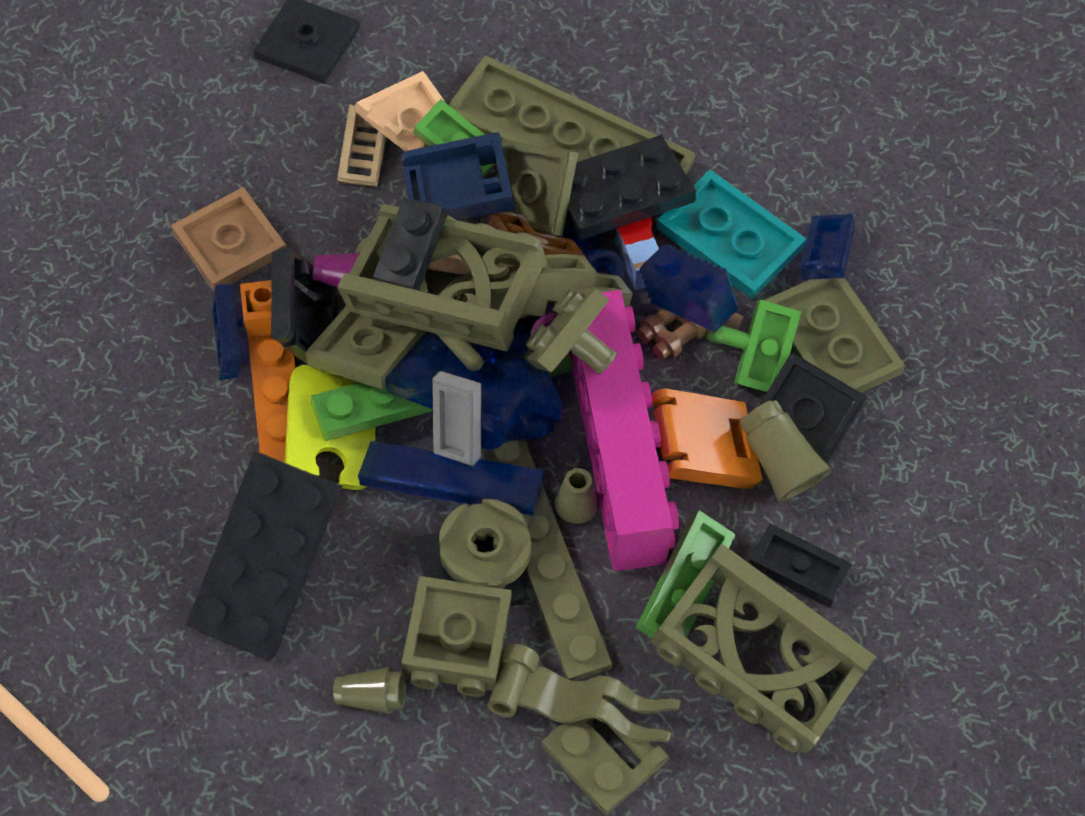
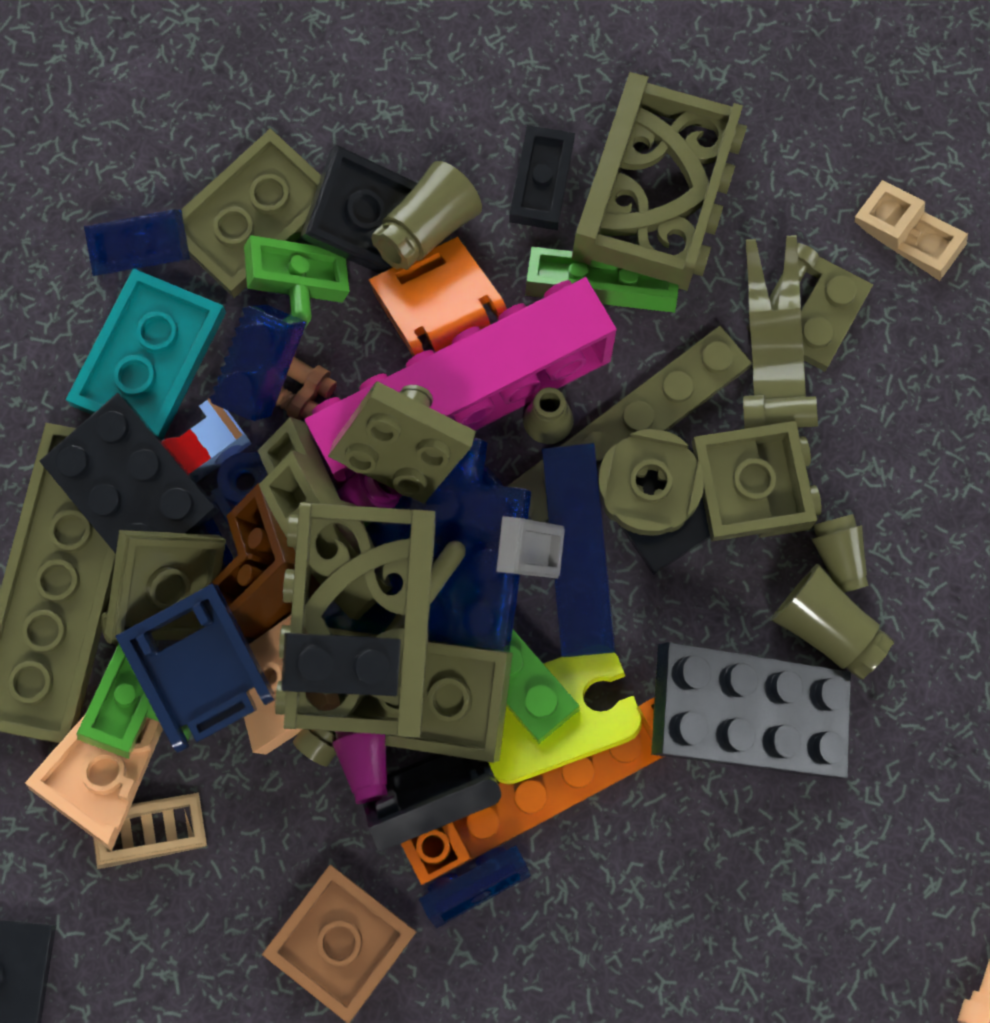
camera: 105 degrees left, 15 degrees up
none -> olive plant [771,564,894,680]

